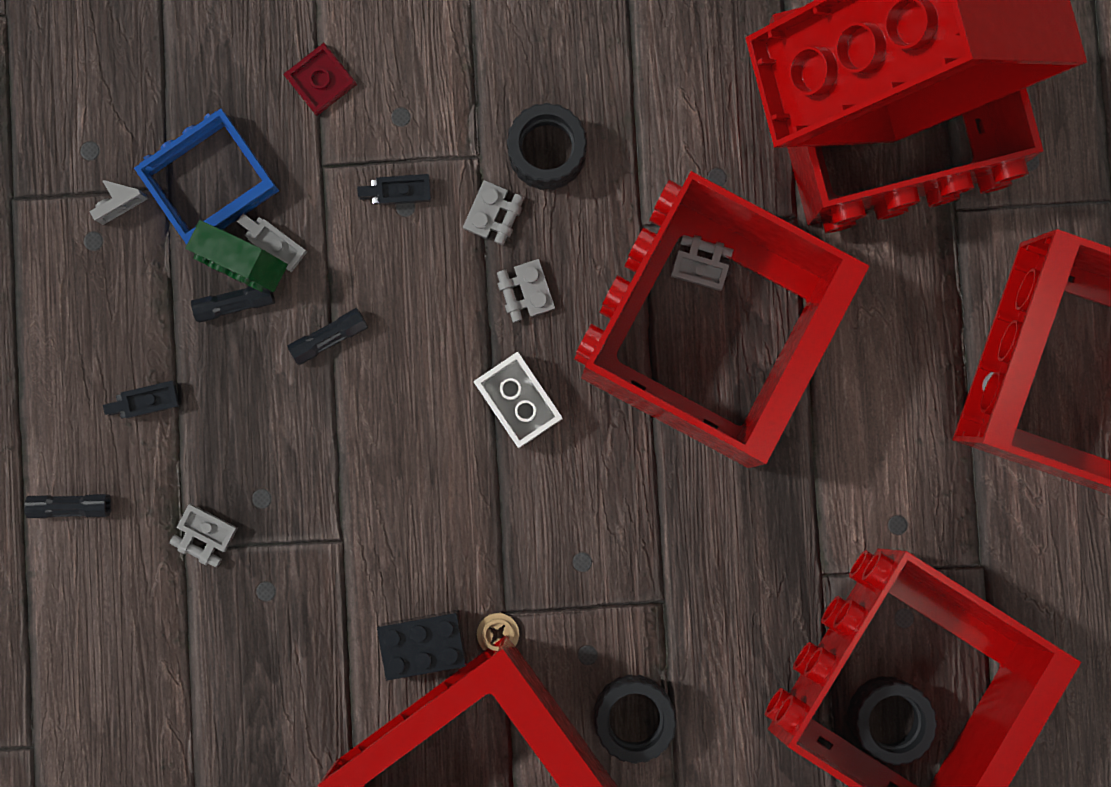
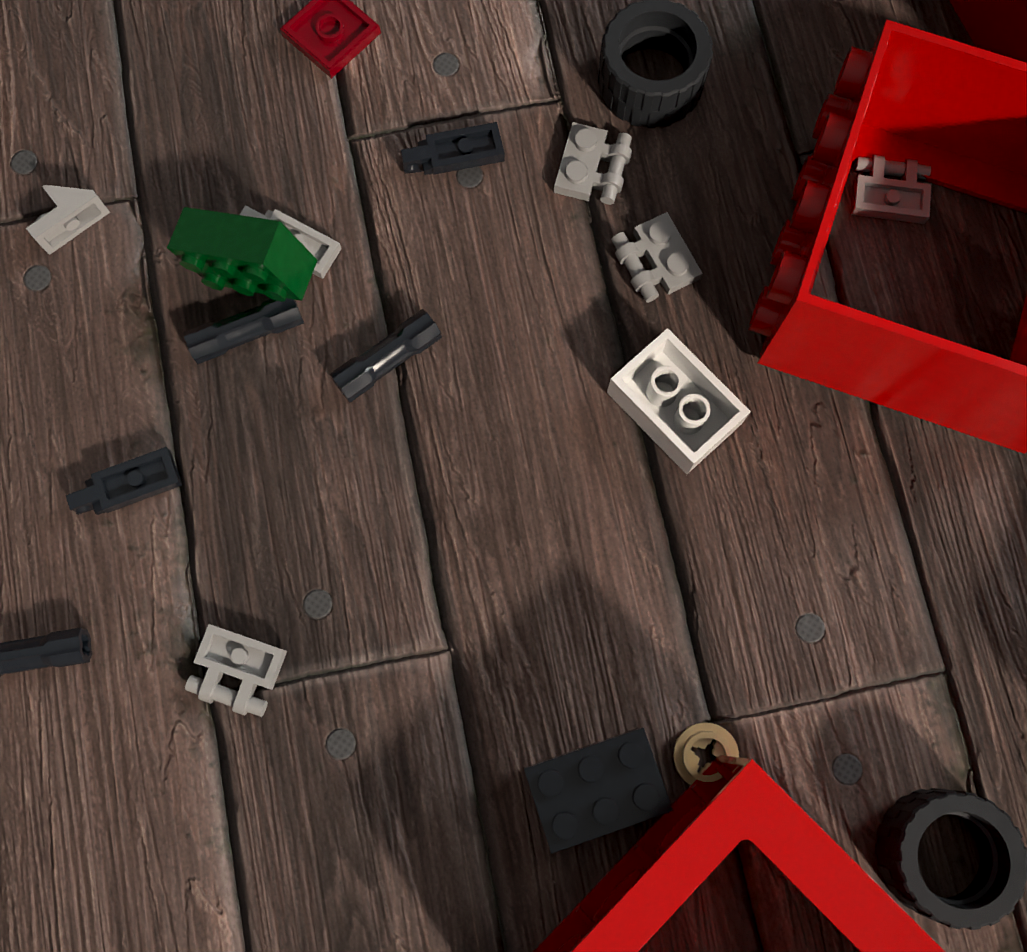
camera: 10 degrees left, 10 degrees down
blue window [134,109,279,245] -> none

